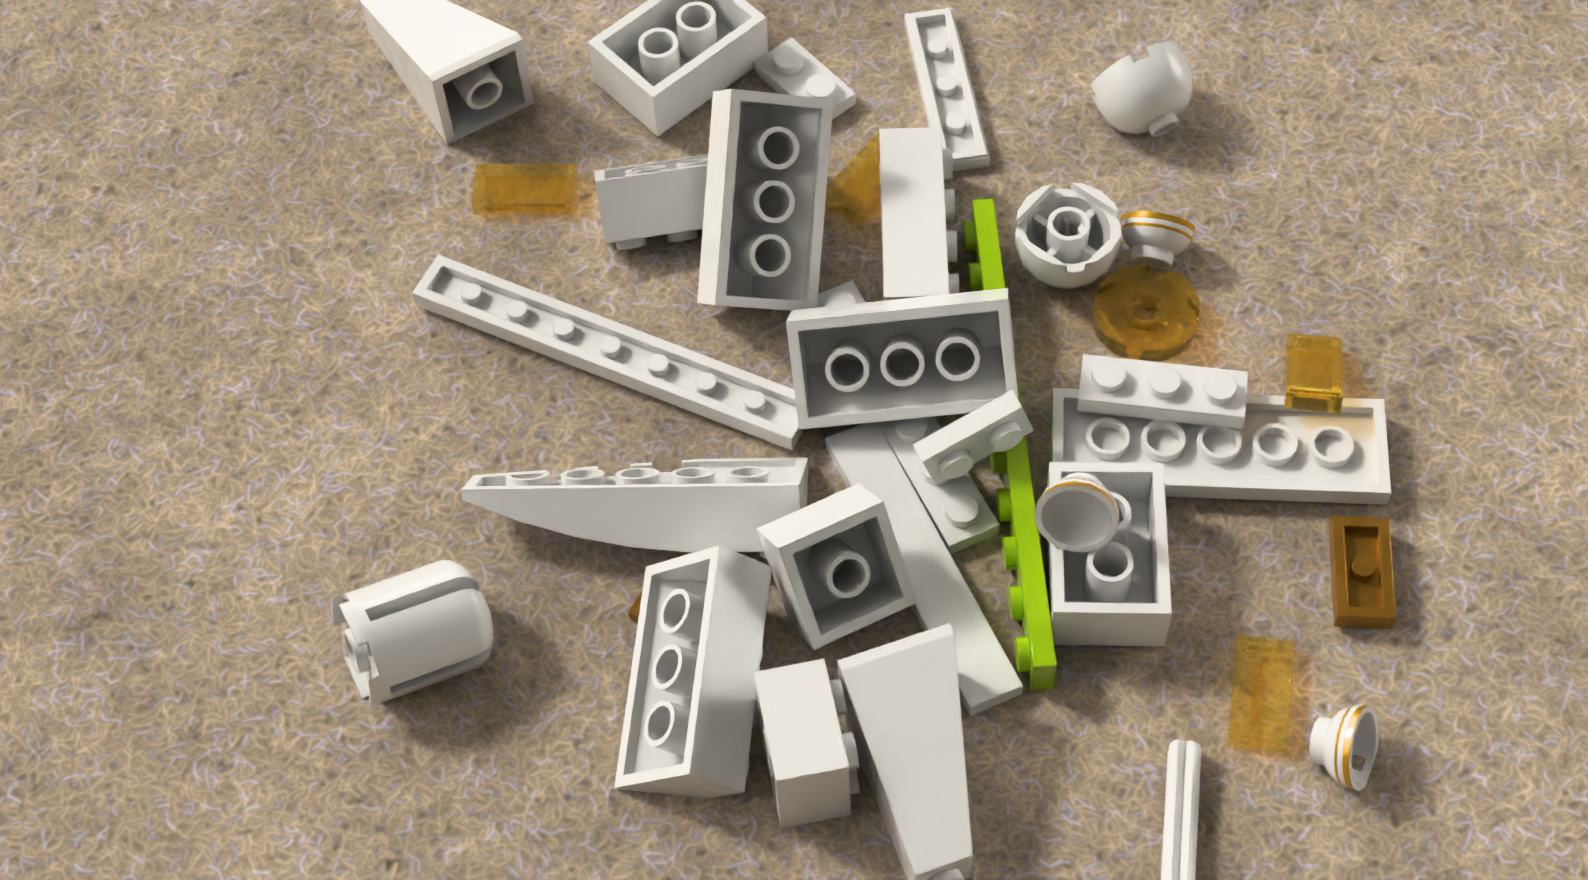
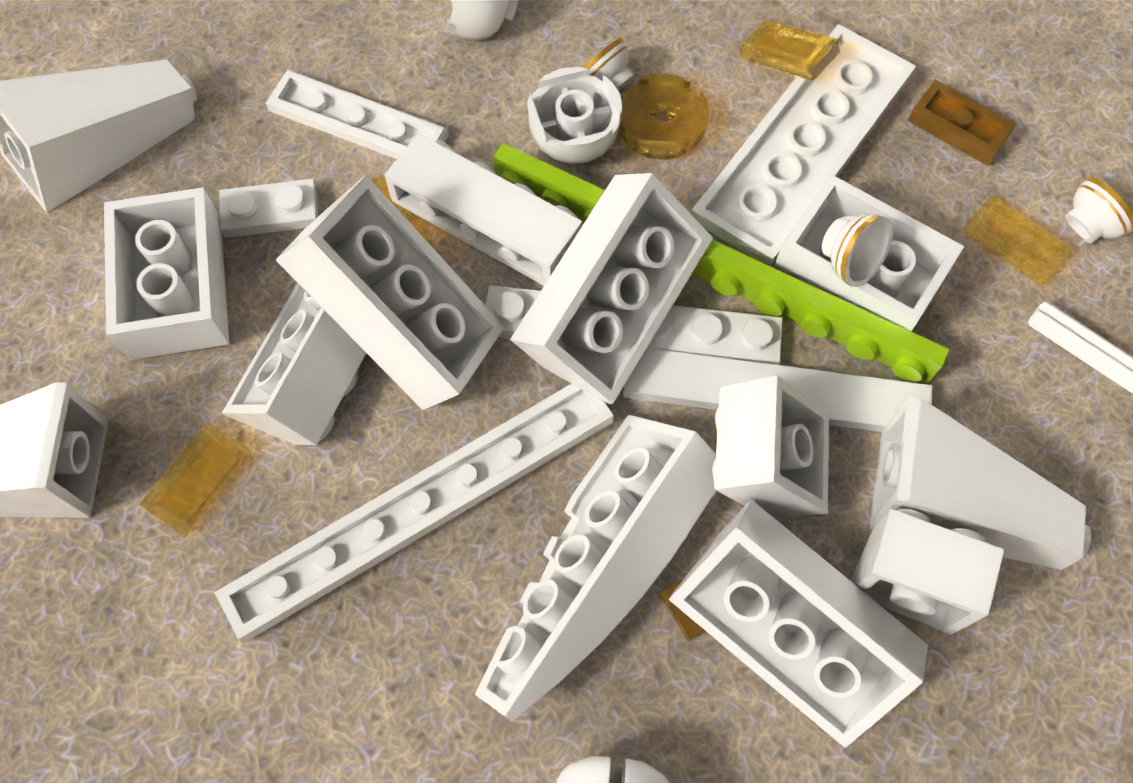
camera: 60 degrees left, 10 degrees up
white plate [913,390,1034,484] -> none
white plate [1077,354,1248,429] -> none

